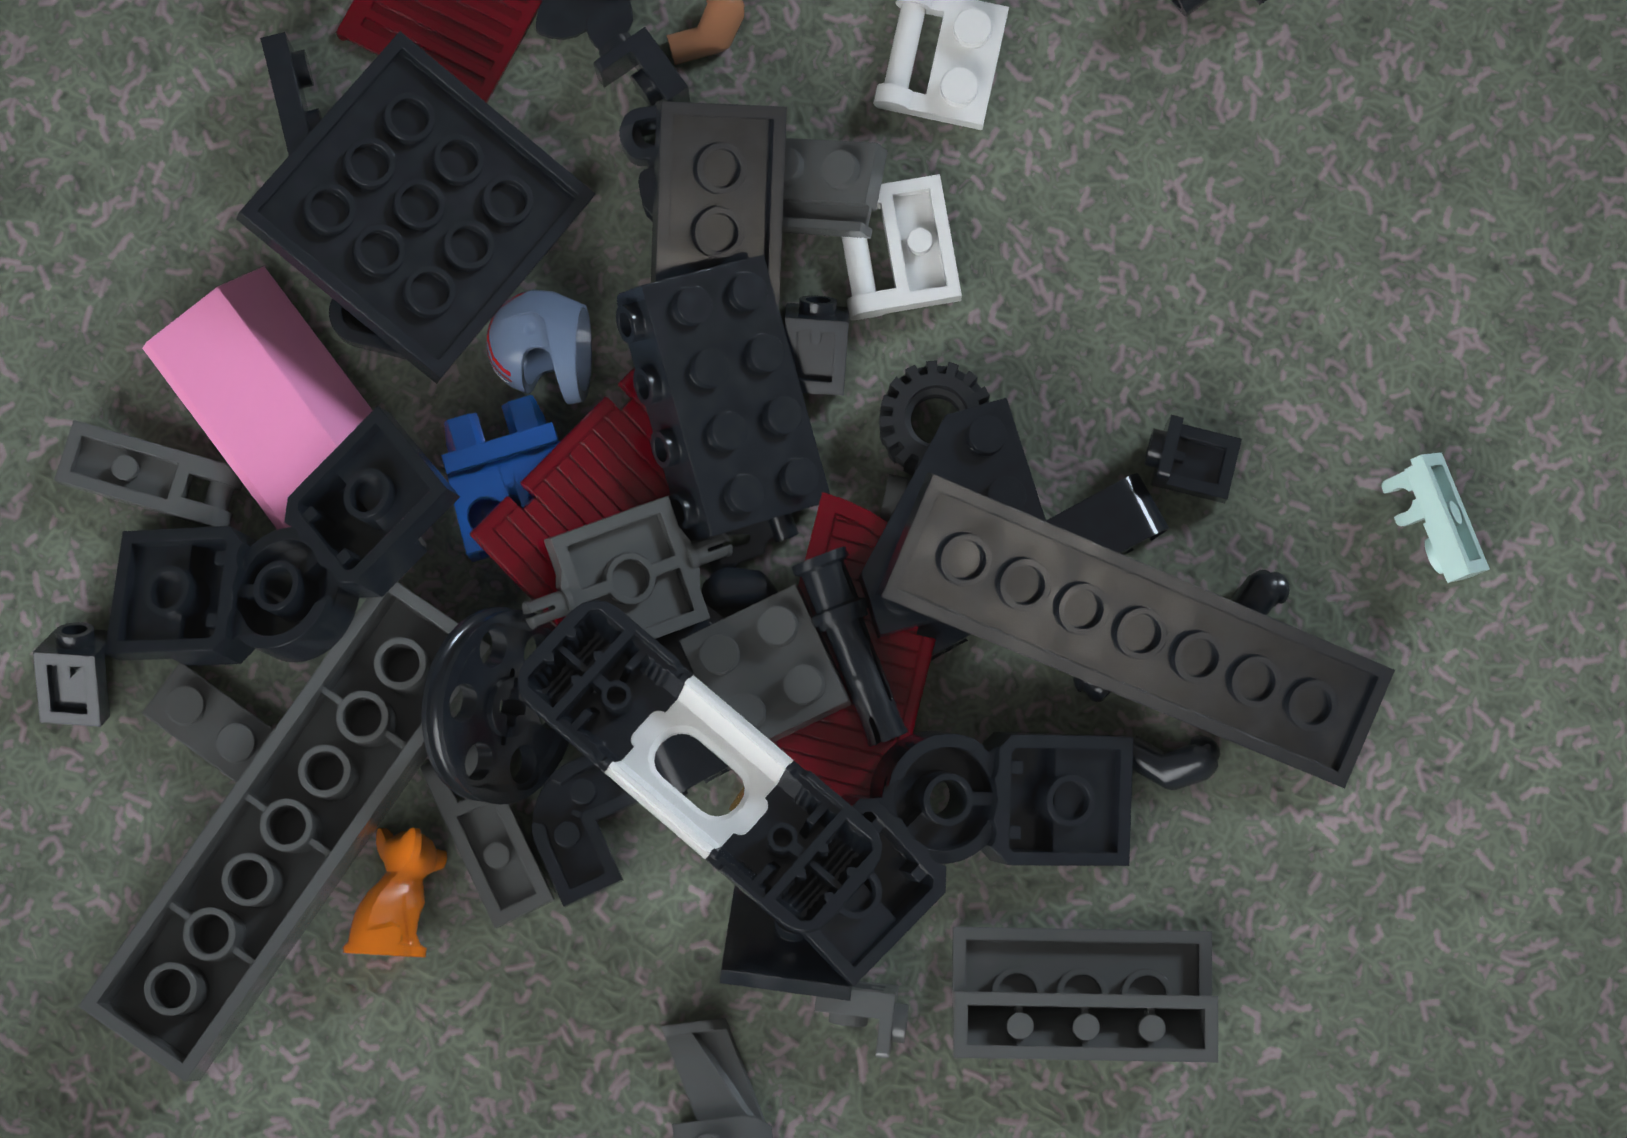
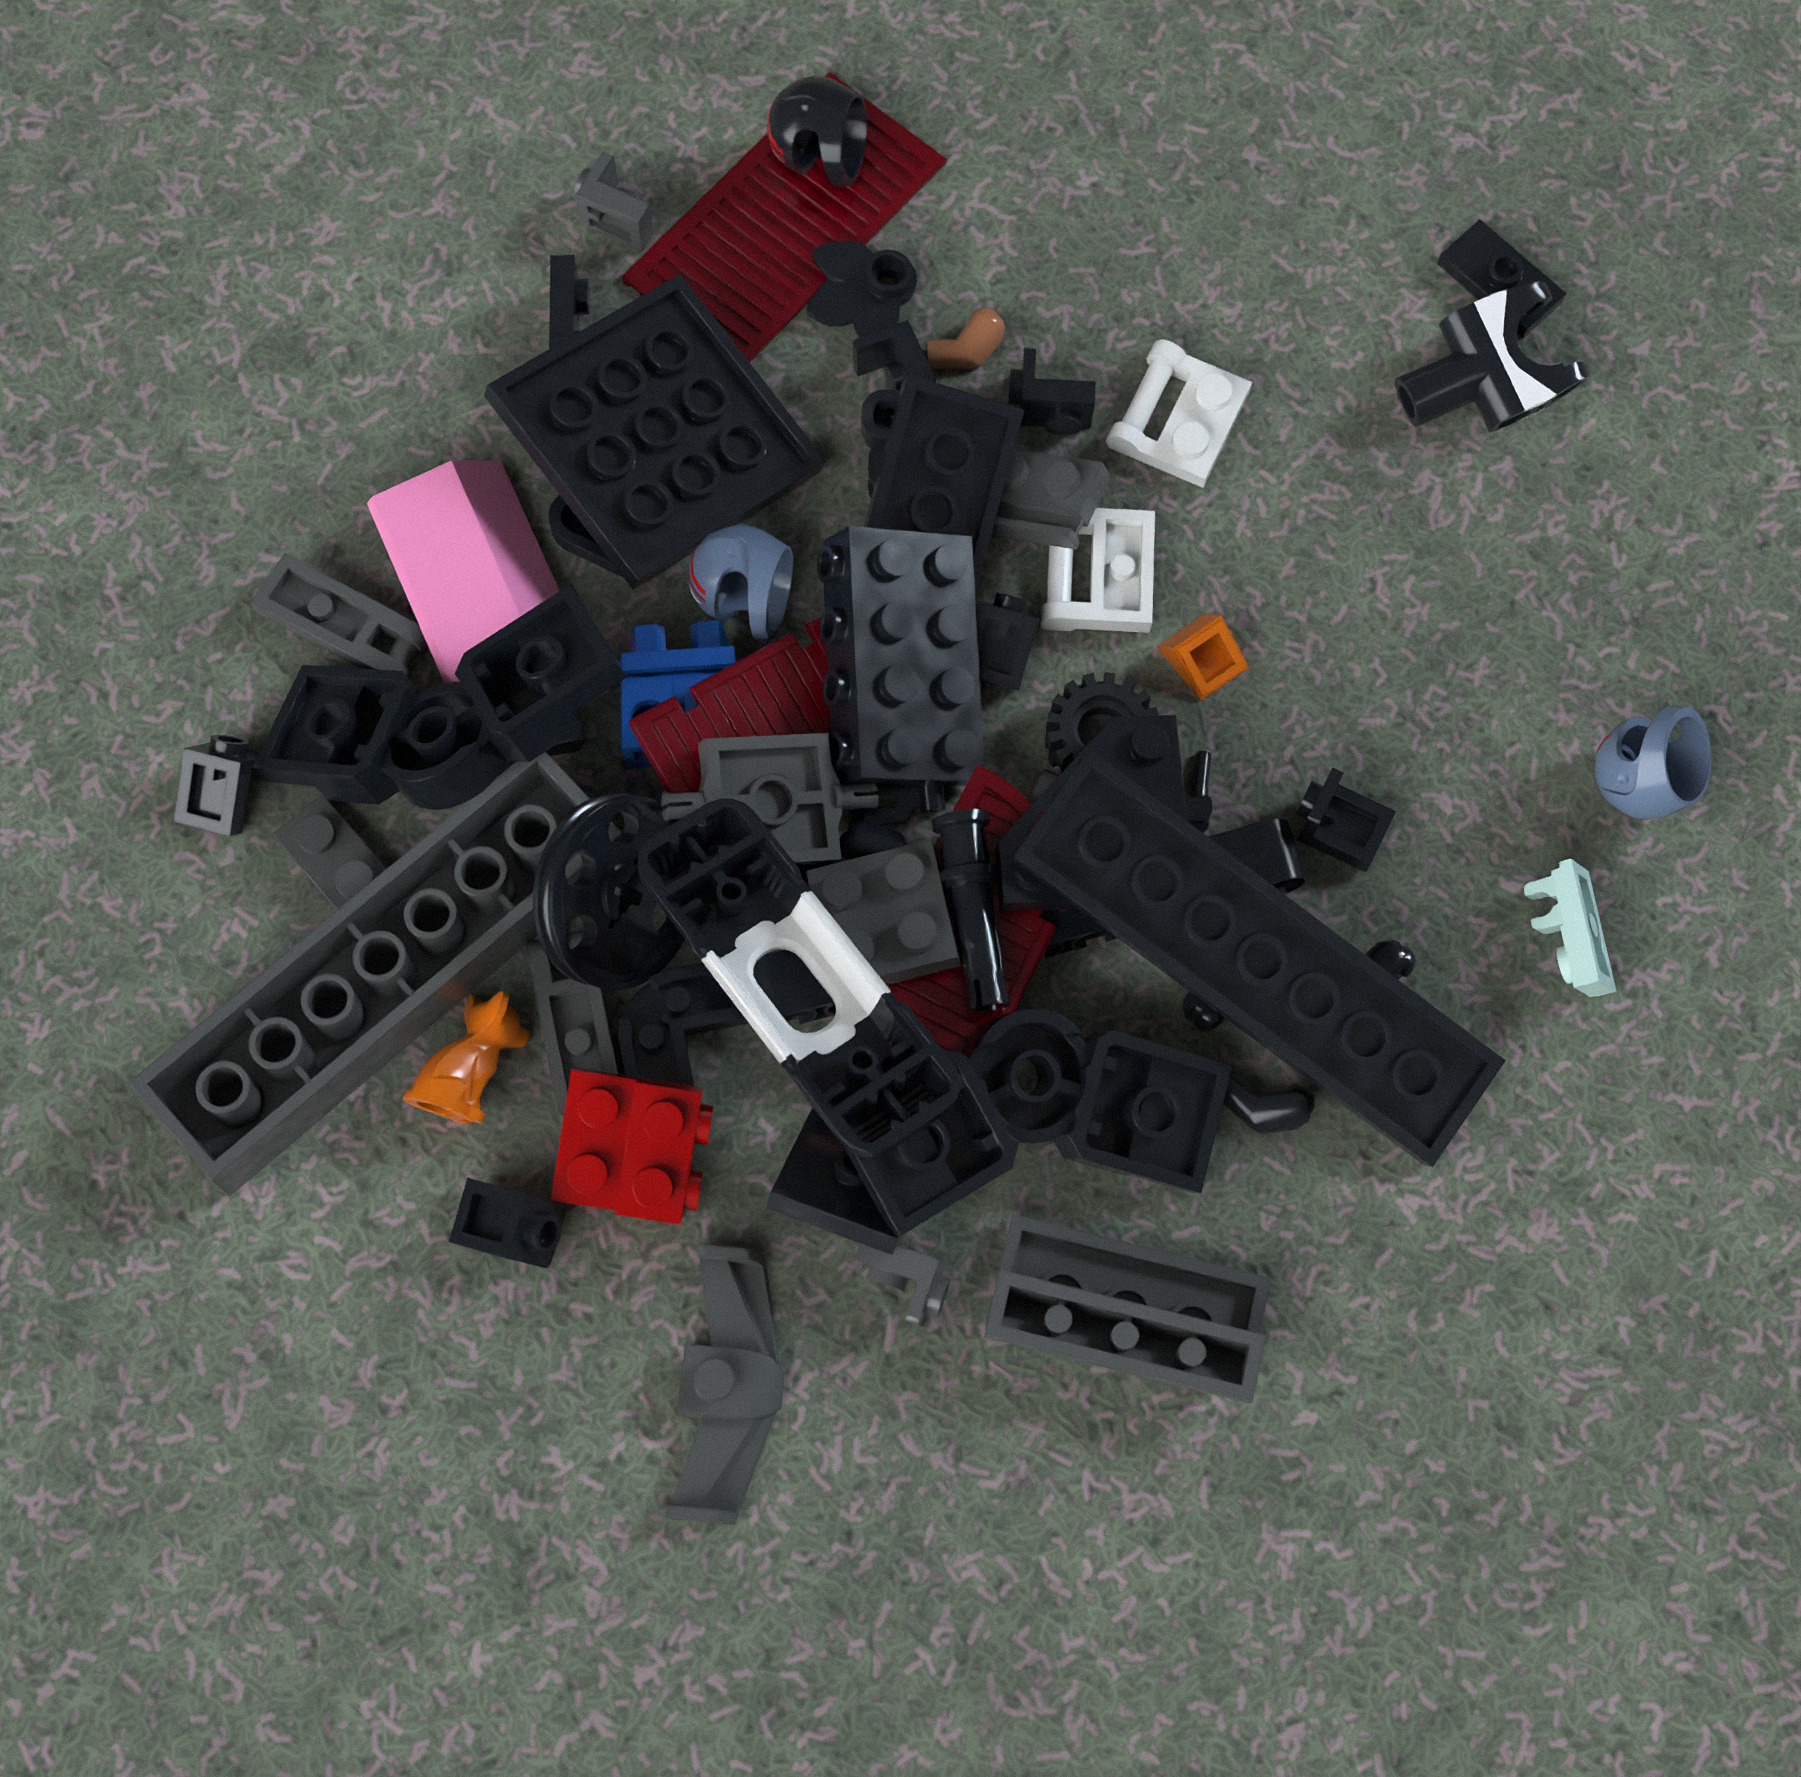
camera: 10 degrees right, 10 degrees down
none -> black bracket [449,1178,566,1268]
none -> red plate [550,1067,714,1225]
none -> black bracket [1009,348,1096,435]
none -> orange slope [1157,614,1249,700]
none -> black hand [1185,751,1213,833]
none -> sand blue helmet [1594,705,1711,820]

